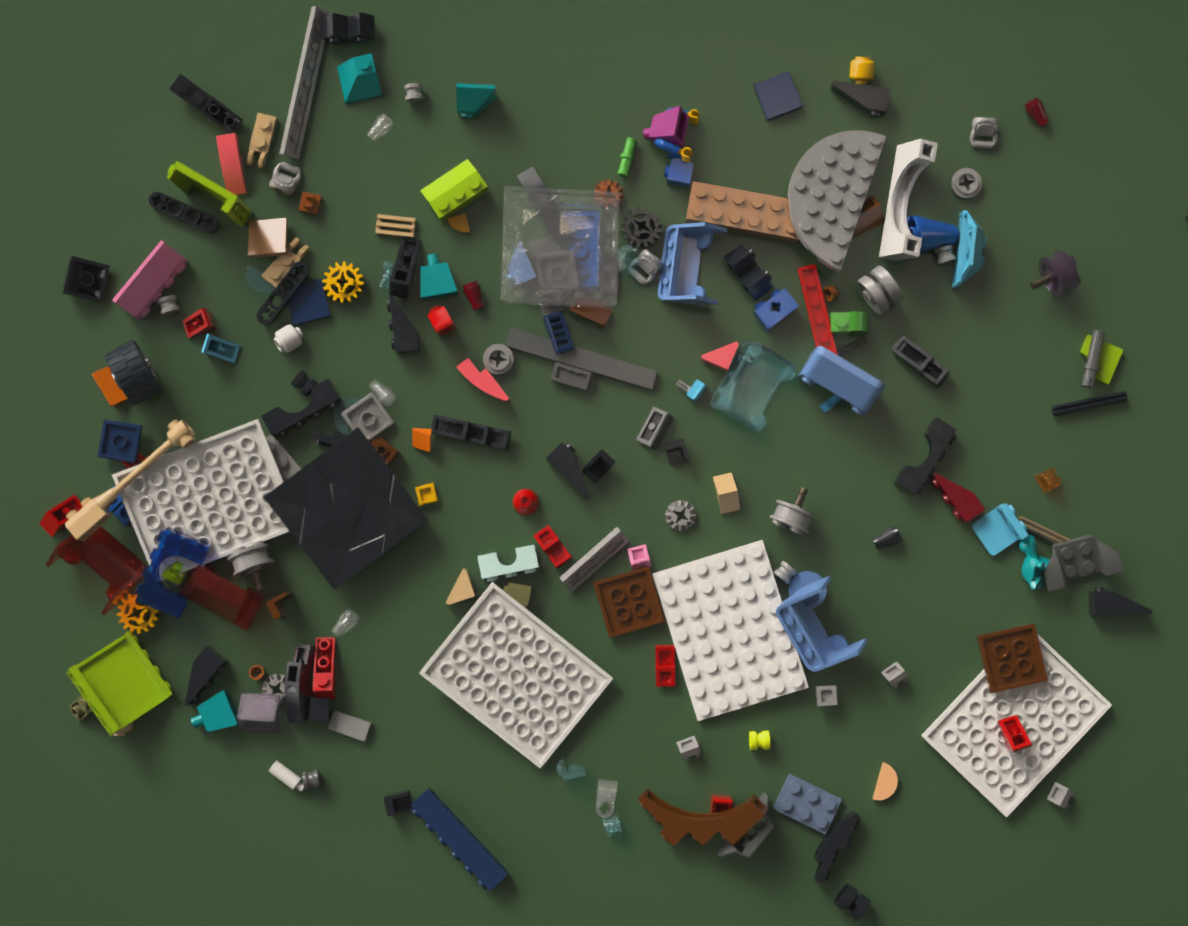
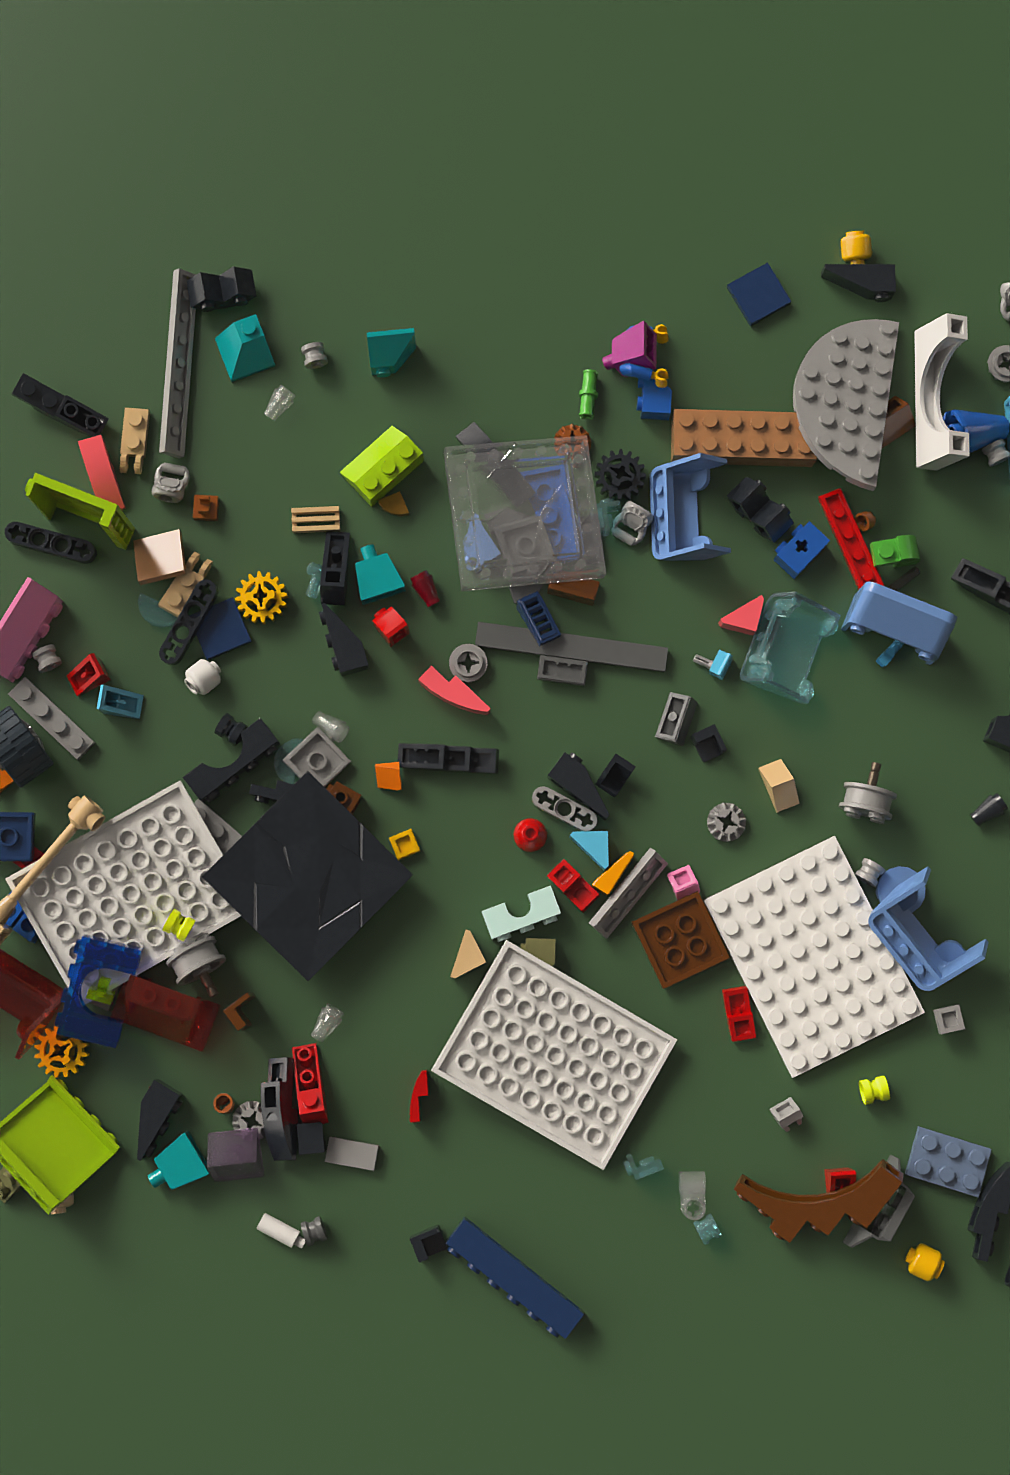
camera: 10 degrees left, 5 degrees down
light grey wheel [856,265,903,315] -> none
none -> light grey plate [8,677,95,760]
none -> neon yellow wheel [162,908,196,942]
none -> red slope [410,1070,429,1122]
none -> light grey beam [532,786,597,831]
none -> medium azure slope [569,831,609,871]
none -> light orange slope [591,851,634,896]
none -> yellow head [905,1243,945,1282]

